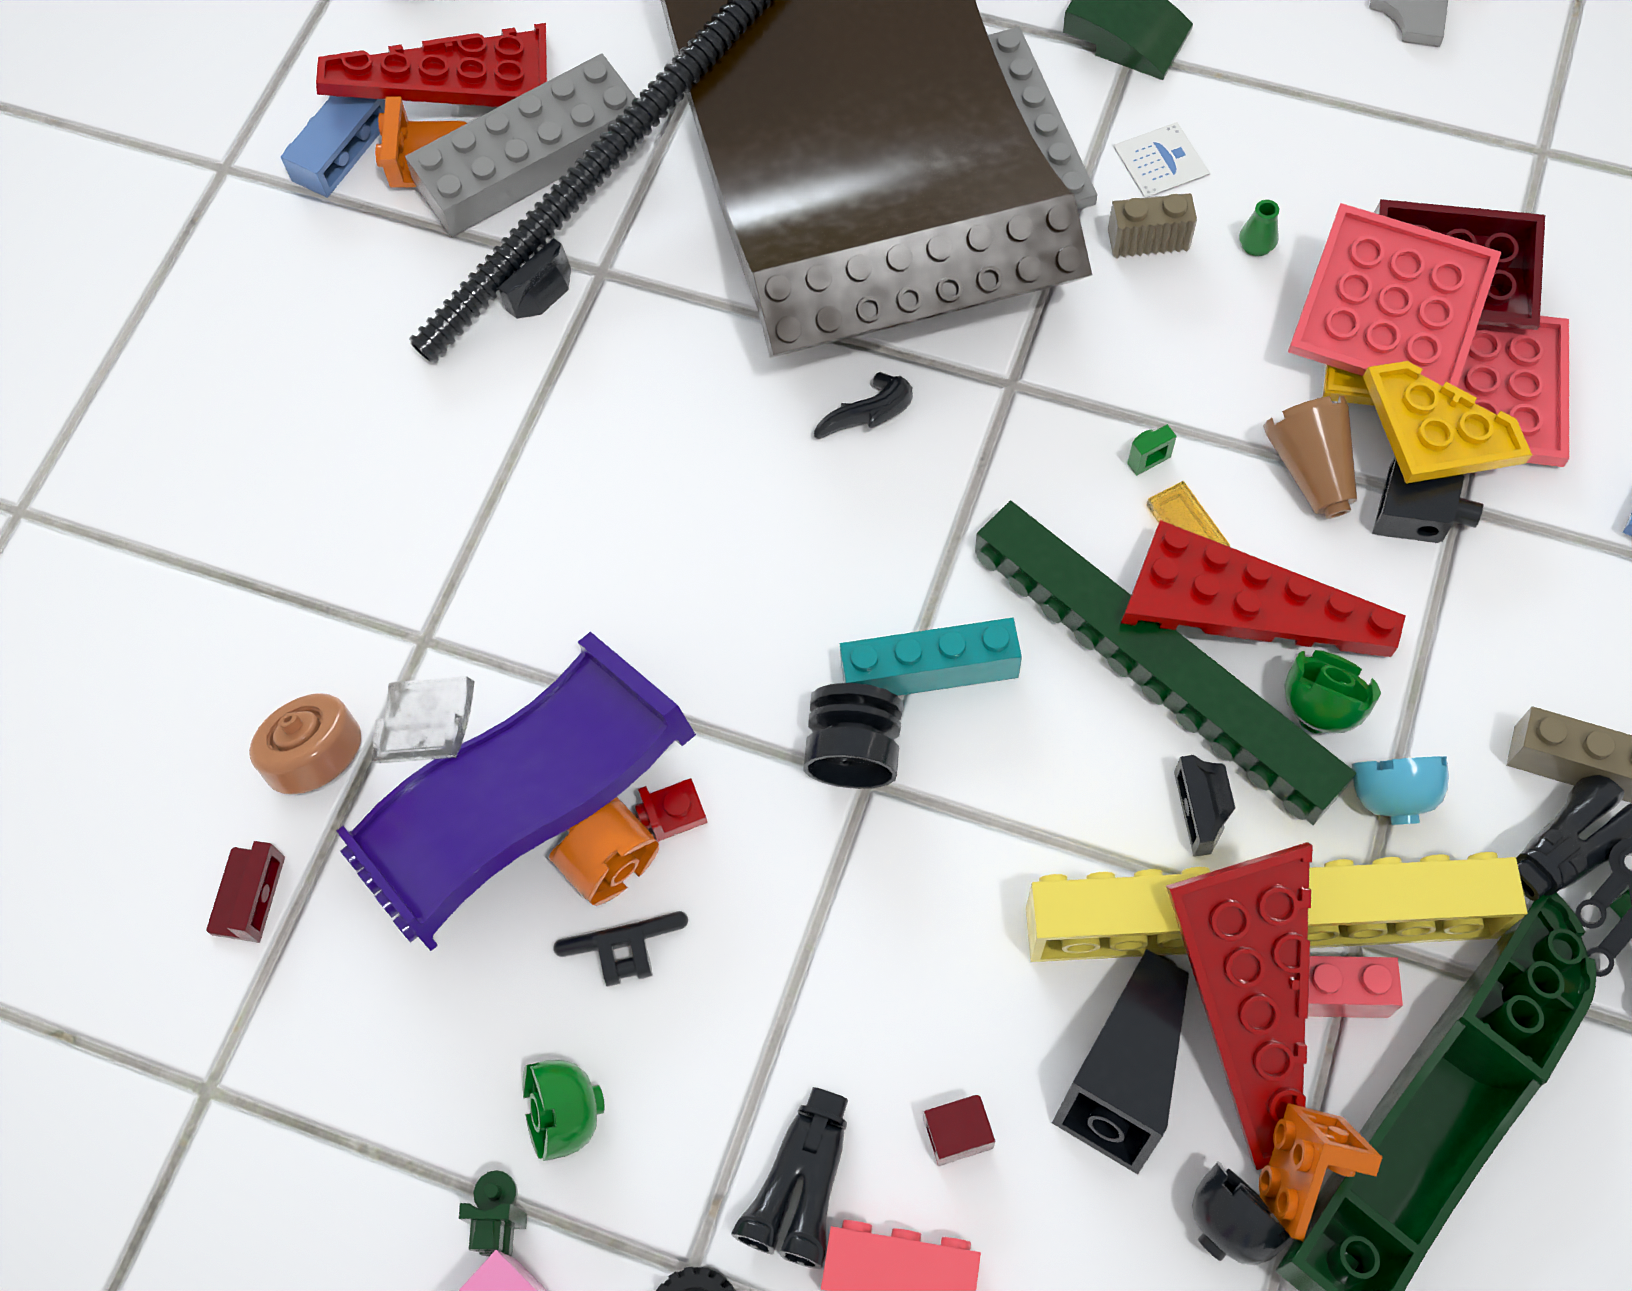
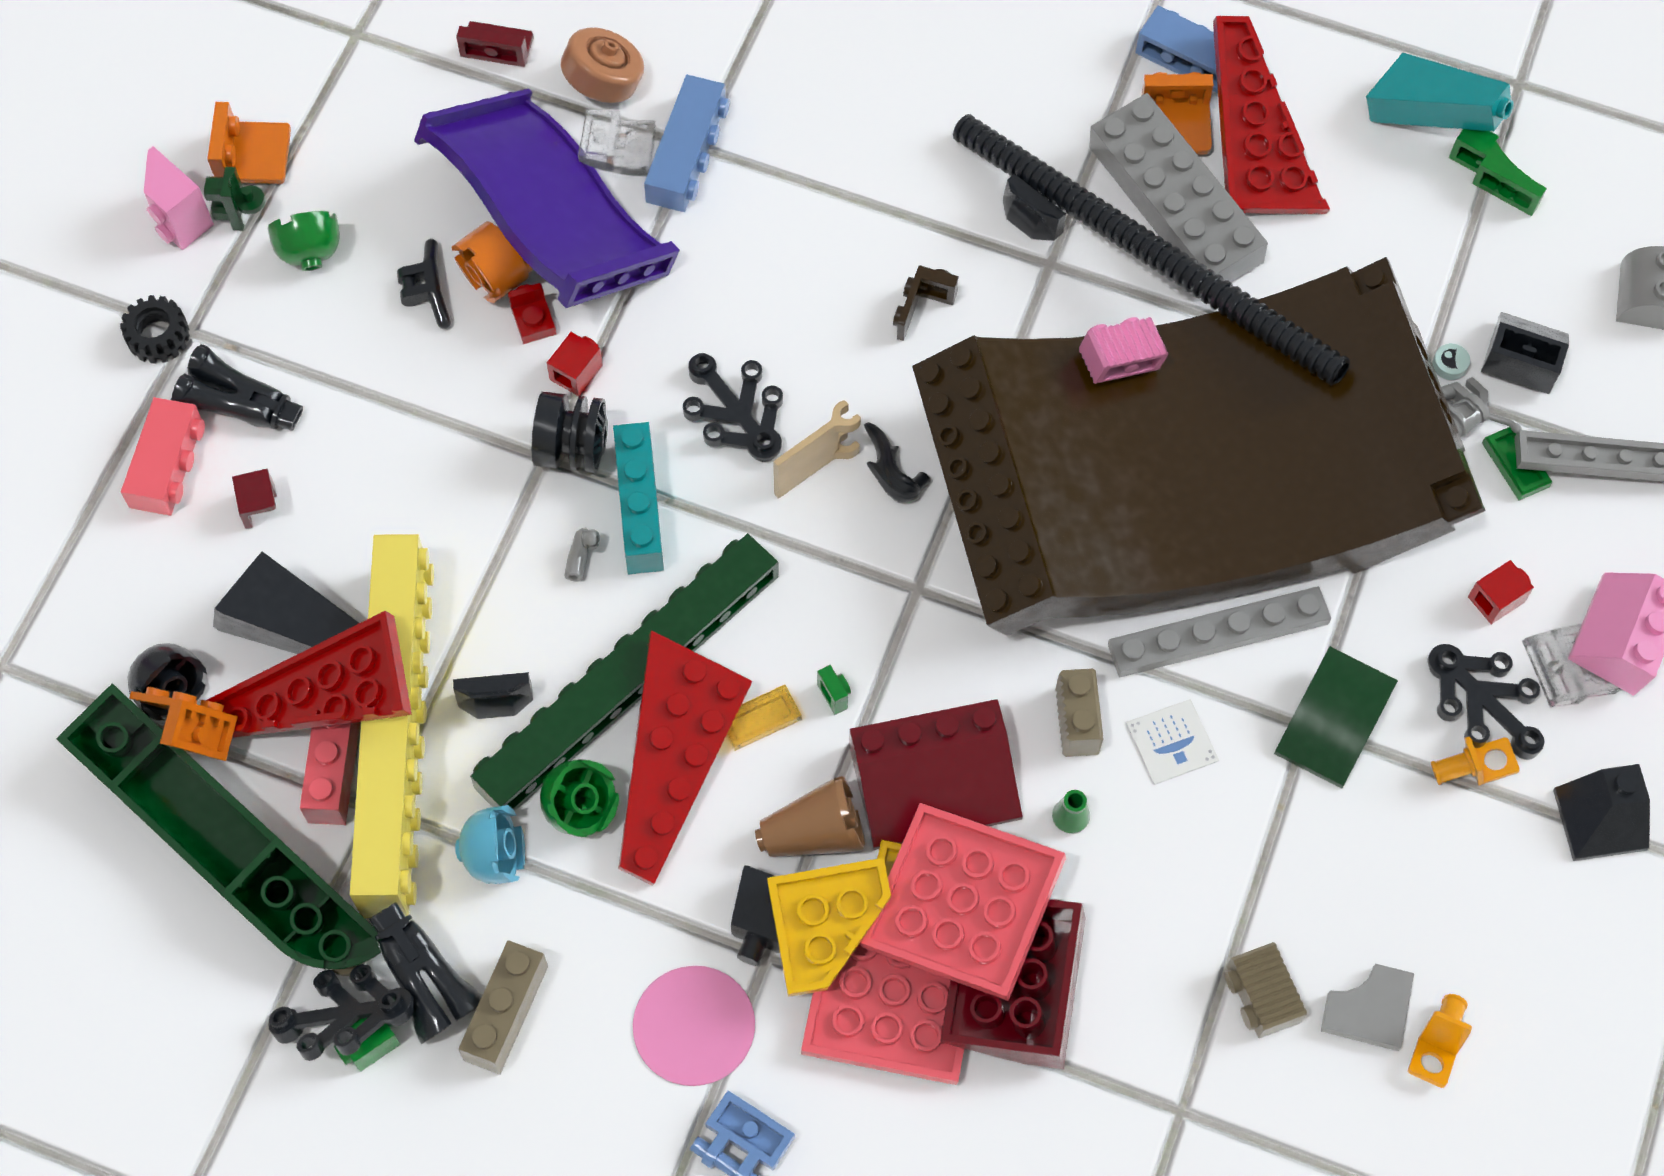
camera: 85 degrees right, 0 degrees up
none -> orange bracket [207,102,291,184]
none -> red brick [547,332,603,397]
none -> light grey arm [564,527,600,582]
none -> bright pink sticker [633,966,755,1086]
none -> medium blue brick [644,74,730,213]
none -> black plant [682,353,783,462]
none -> tan flag [773,400,861,499]
none -> dark red slope [849,699,1023,850]
none -> dark brown bracket [893,265,959,341]
none -> bright pink brick [1079,317,1168,384]
none -> dark tan brick [1224,942,1307,1038]

